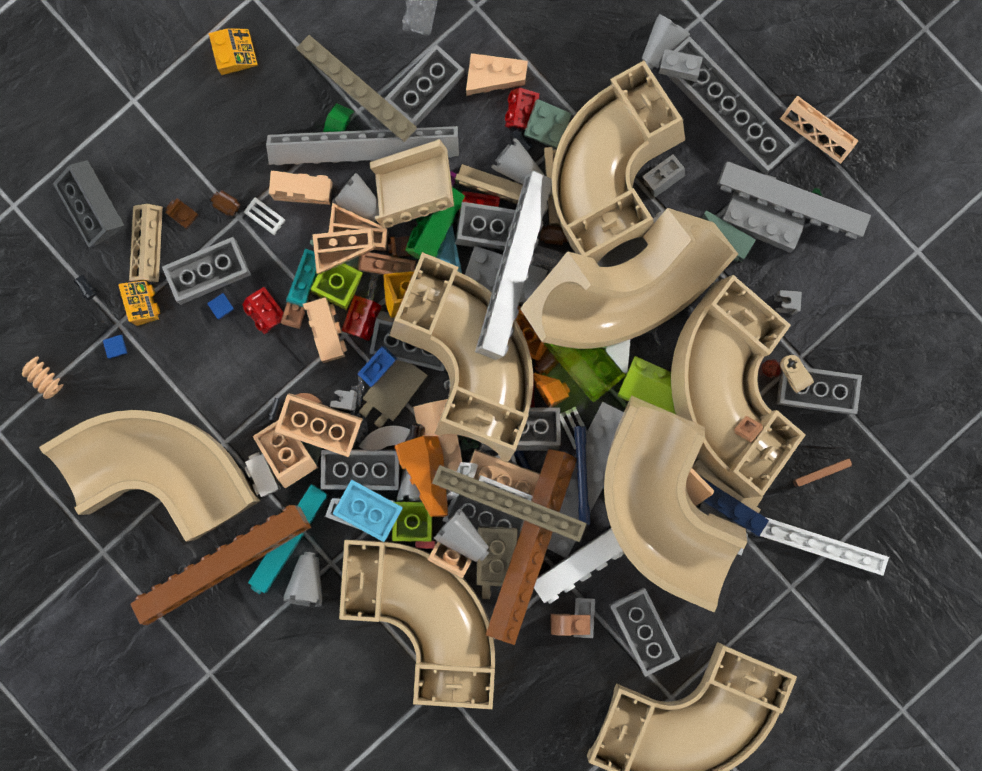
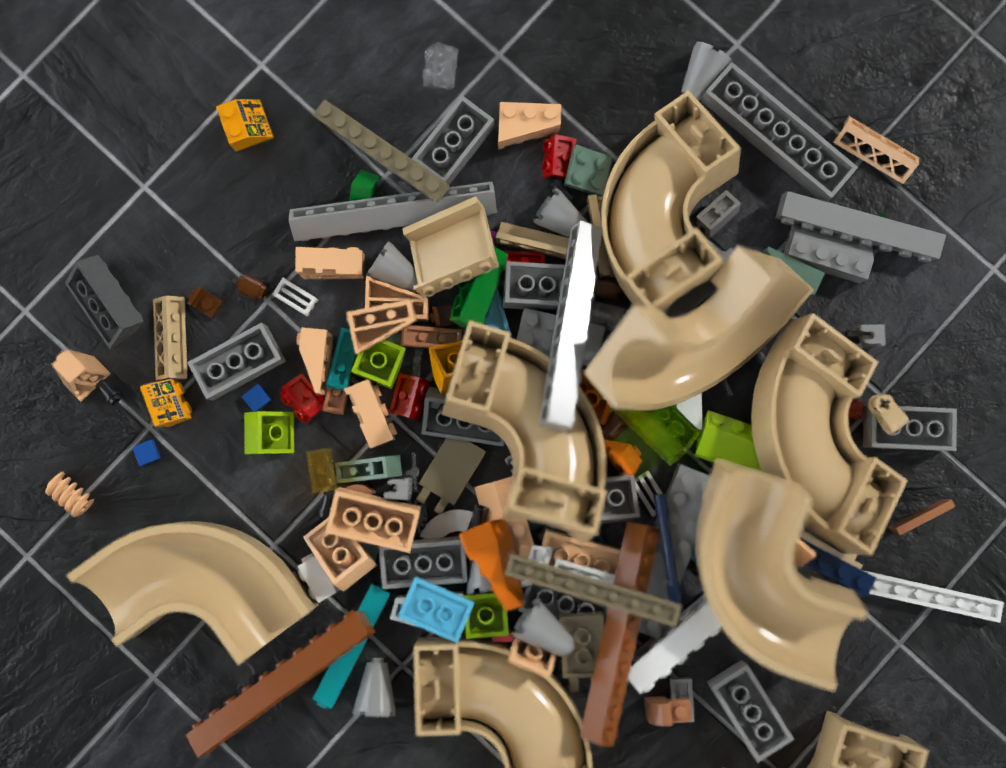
camera: 10 degrees left, 0 degrees up
blue plate [358,346,397,387] -> none
light grey brick [659,49,703,82] -> none
nougat plate [734,416,763,442] -> none
none -> light nougat wedge [52,350,111,402]
none -> lime slope [244,411,294,454]
none -> light nougat slope [297,327,334,396]
none -> clear yellow brick [306,448,337,493]
none -> sand green slope [335,455,402,483]

